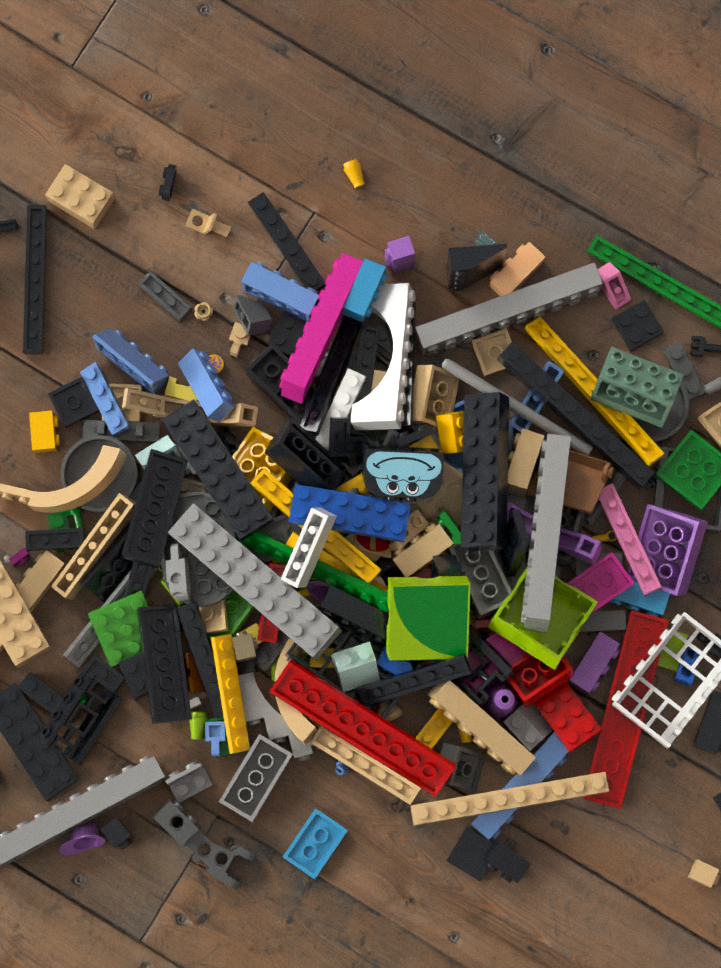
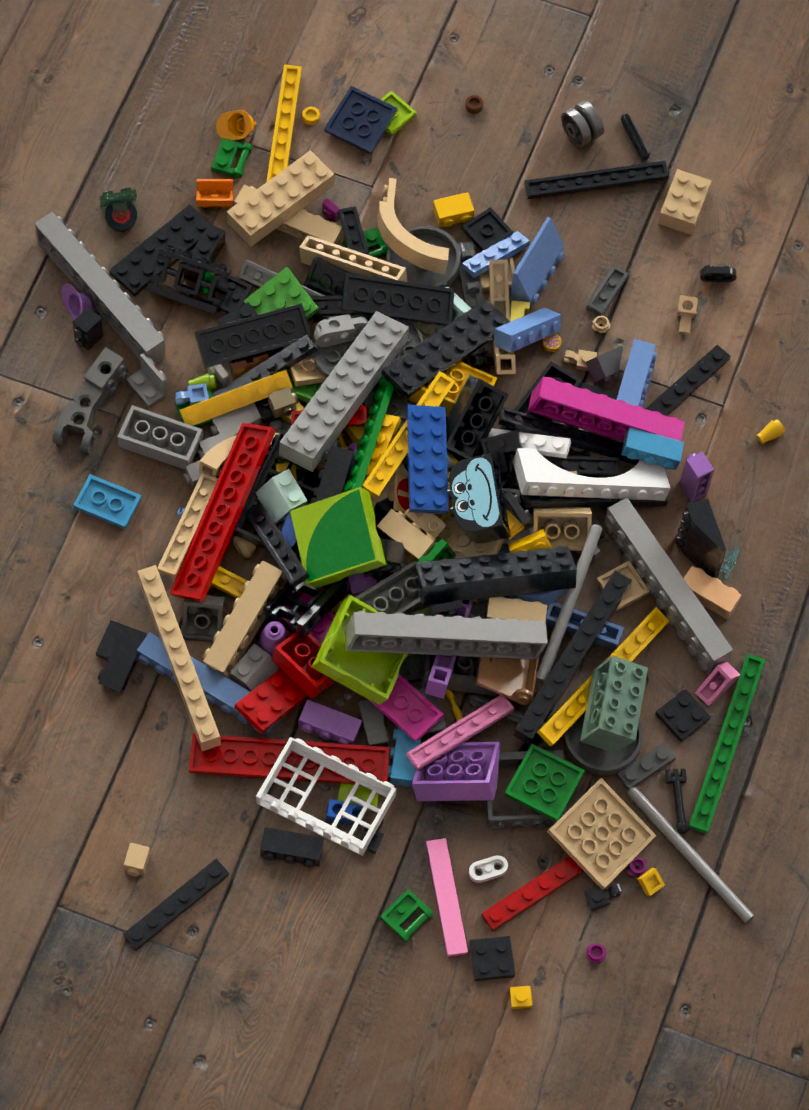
camera: 75 degrees right, 15 degrees down
white brick [281,508,337,588] -> none

